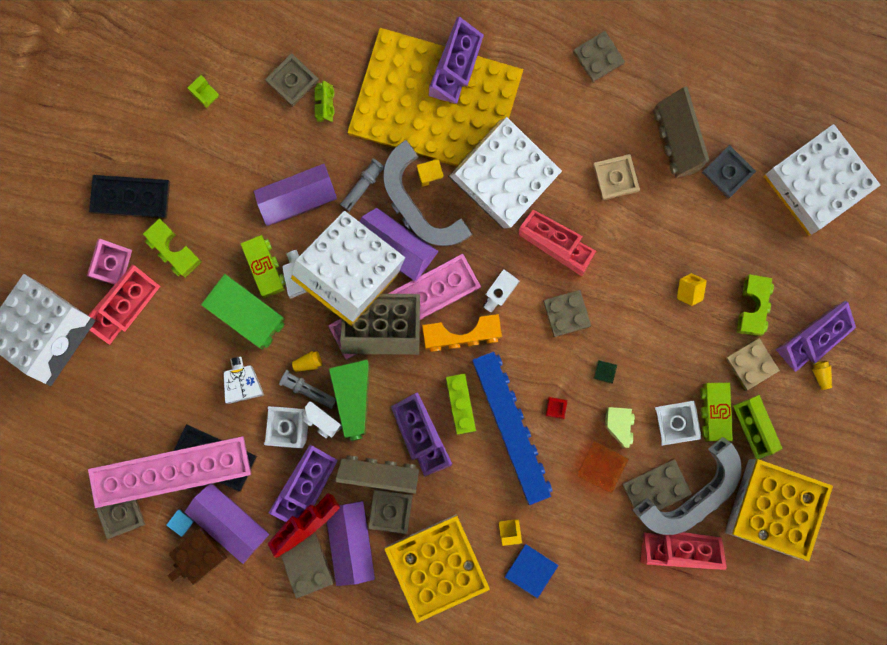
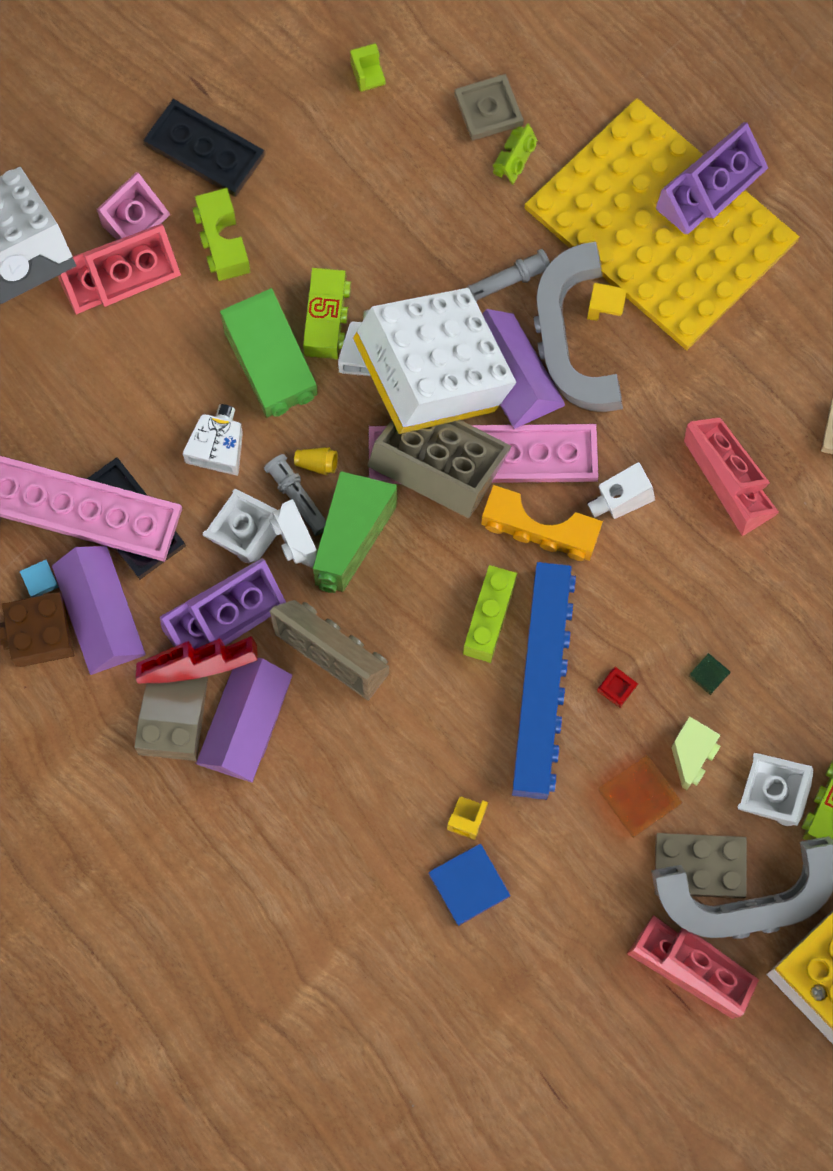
camera: 35 degrees right, 10 degrees down
medium lavender slope [254,164,337,226] -> none
dark tan plate [368,490,413,534] -> none
yellow piece [384,515,490,623] -> none
medium lavender slope [391,393,452,477] -> none
white piece [448,117,562,229] -> none
dark tan plate [543,290,591,337] -> none

